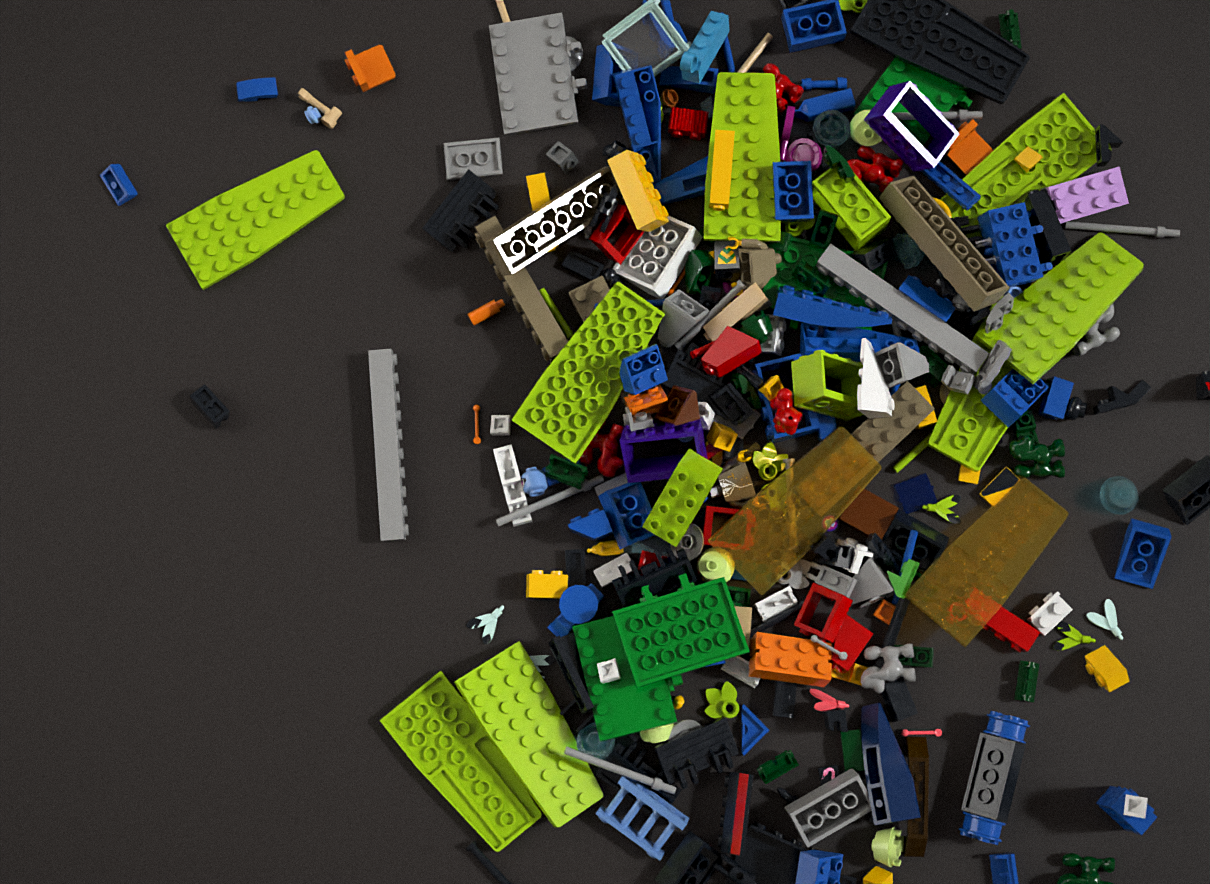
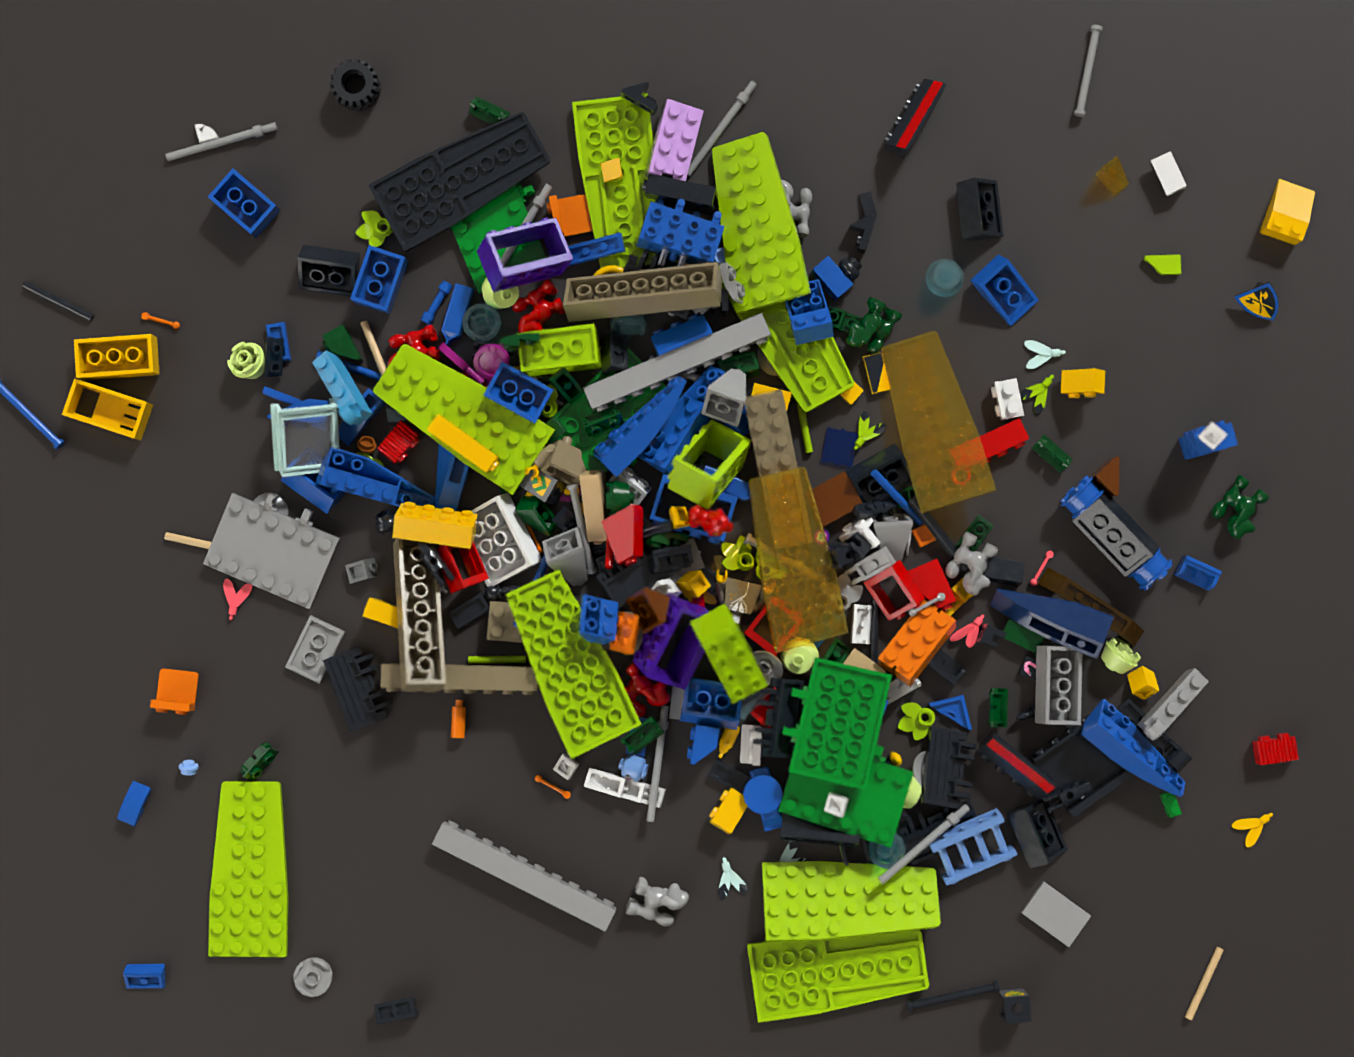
camera: 65 degrees left, 5 degrees up
tan brick [297,88,342,129] -> none
light grey bracket [623,407,654,431] -> none
white wedge [857,338,895,419] -> none
bright green slope [887,559,920,599] -> none
light grey bracket [941,365,976,394] -> none
light grey hinge [973,340,1012,395] -> none
none -> coral piece [223,579,253,620]
none -> dark green hinge [240,742,279,781]
none -> light grey tile [293,957,333,997]
none -> dark green slope [322,325,364,362]
none -> light grey animal [626,877,689,926]
none -> reddish brown slope [1089,457,1119,497]

